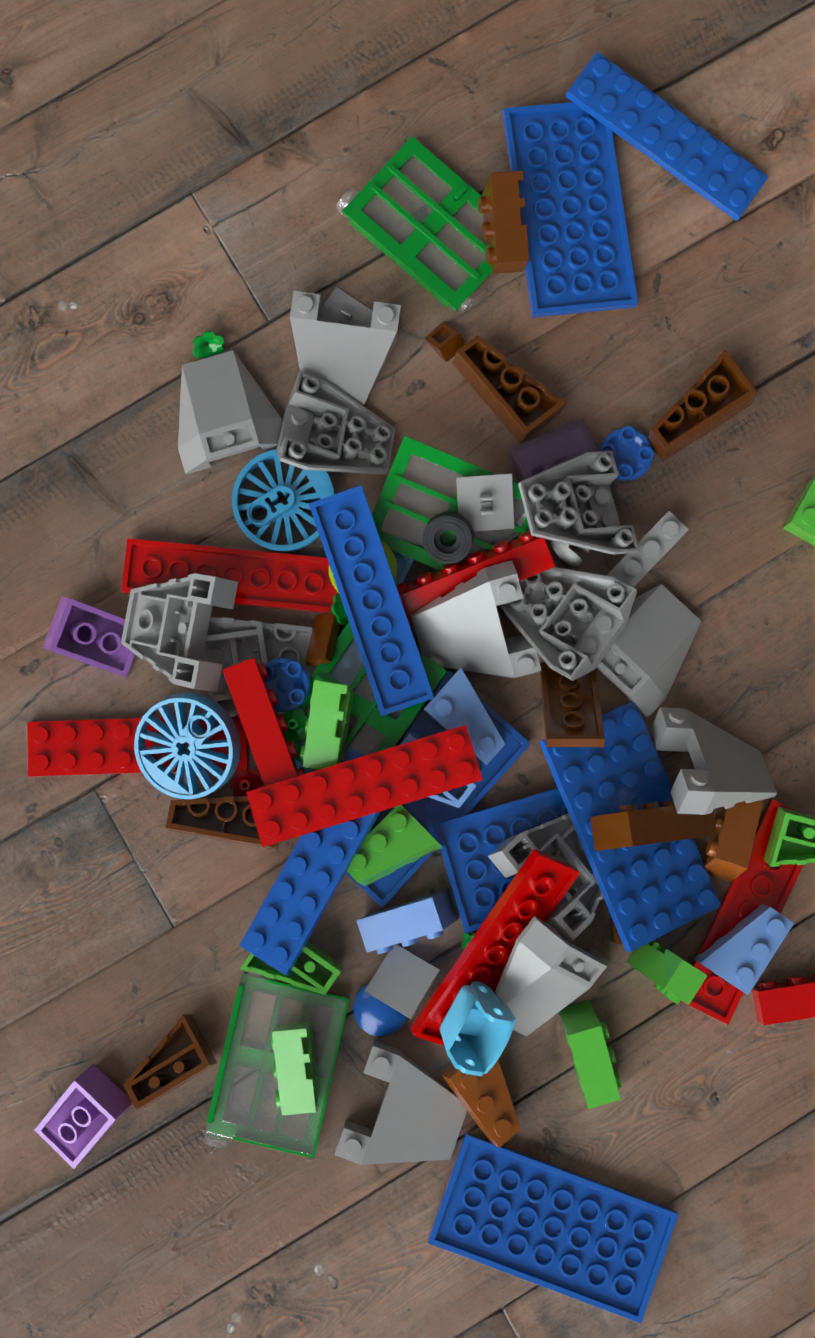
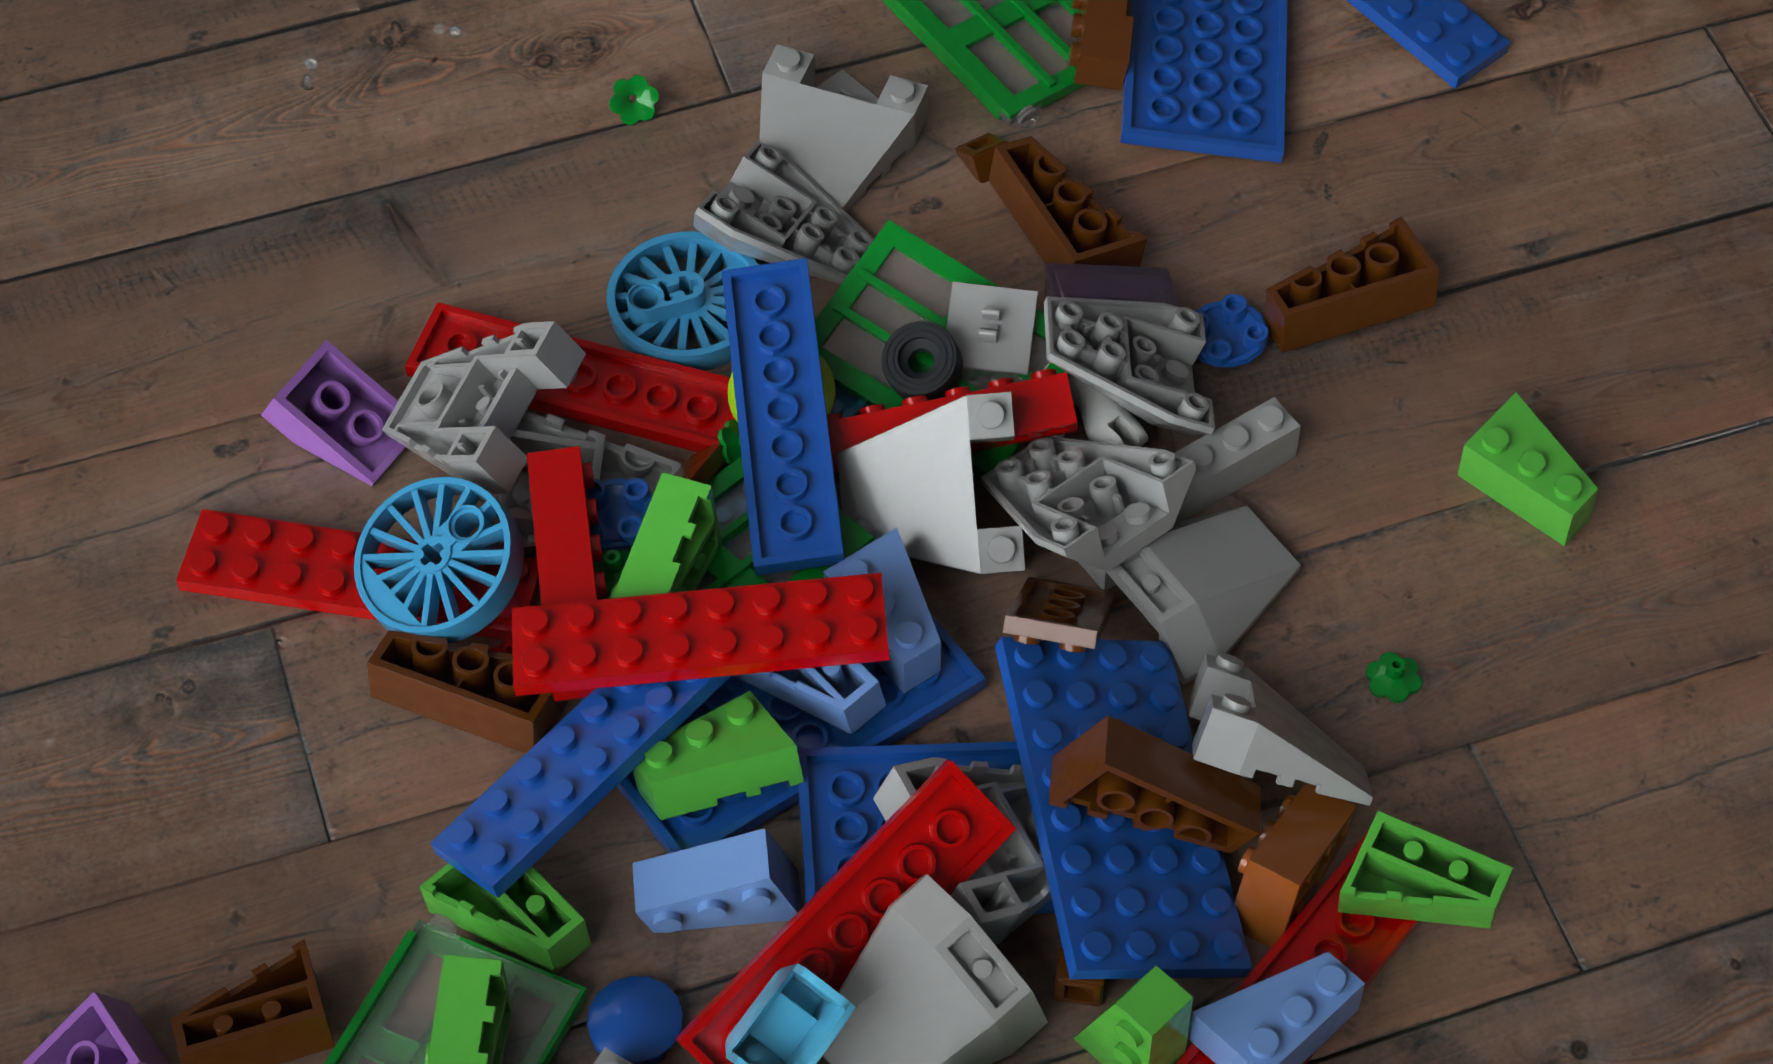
camera: 10 degrees right, 30 degrees down
light grey wedge [178,350,282,475] -> none
light grey piece [365,944,441,1019] -> none
none -> green plant [1365,652,1422,703]

